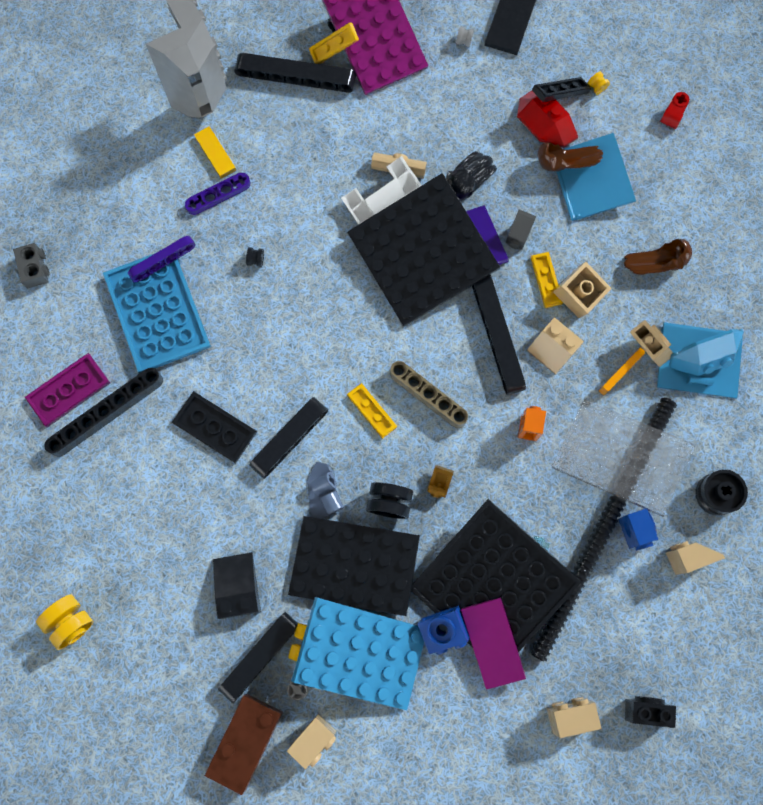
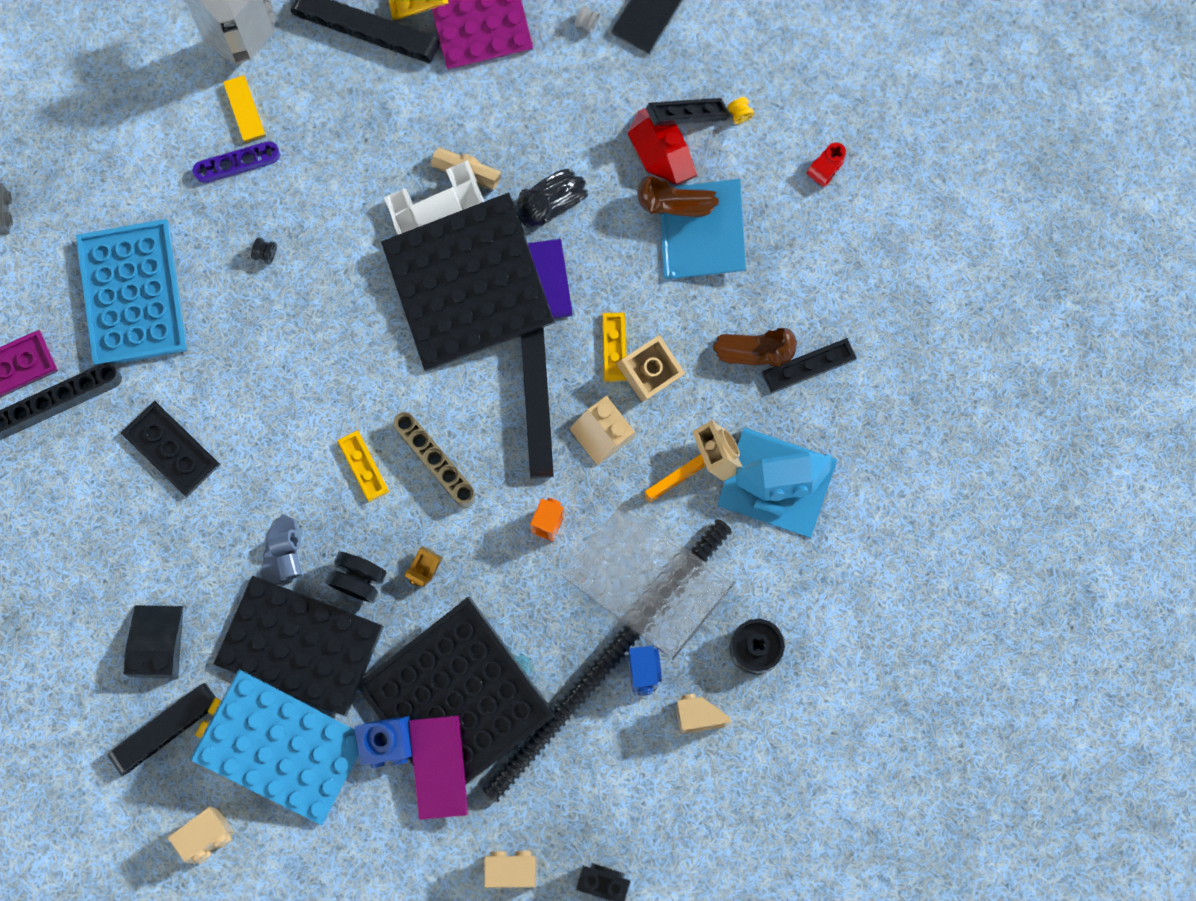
camera: 10 degrees right, 0 degrees up
dark purple beam [128,236,196,282] -> none
copper brick [204,694,283,795] -> none
black beam [249,397,328,479] -> none
light grey wheel [287,681,309,701] -> none
dark grey slope [506,209,536,250] -> none
none -> black tile [762,338,857,394]

